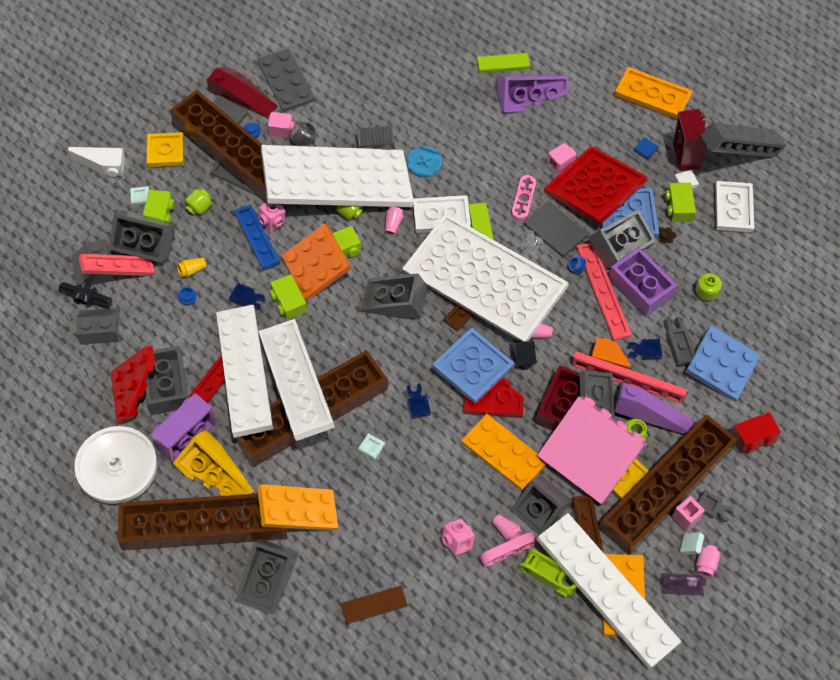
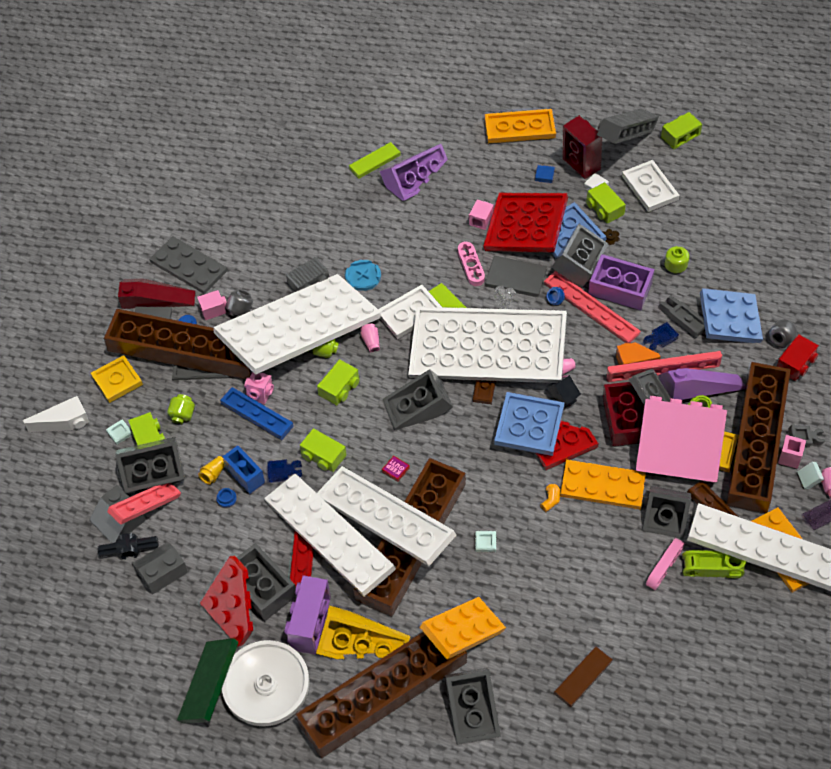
camera: 25 degrees left, 5 degrees down
orange plate [281,223,352,300] -> none
clear blue plate [407,383,431,419] -> none
bright pink brick [442,519,475,556] -> none
bright pink cone [492,514,523,542] -> none
none -> dark green tile [177,638,239,724]
none -> blue brick [222,445,265,494]
none -> tile [382,456,410,482]
none -> light orange arm [540,484,560,512]
none -> lime brick [661,112,702,149]
none -> flat silver head [769,319,797,347]

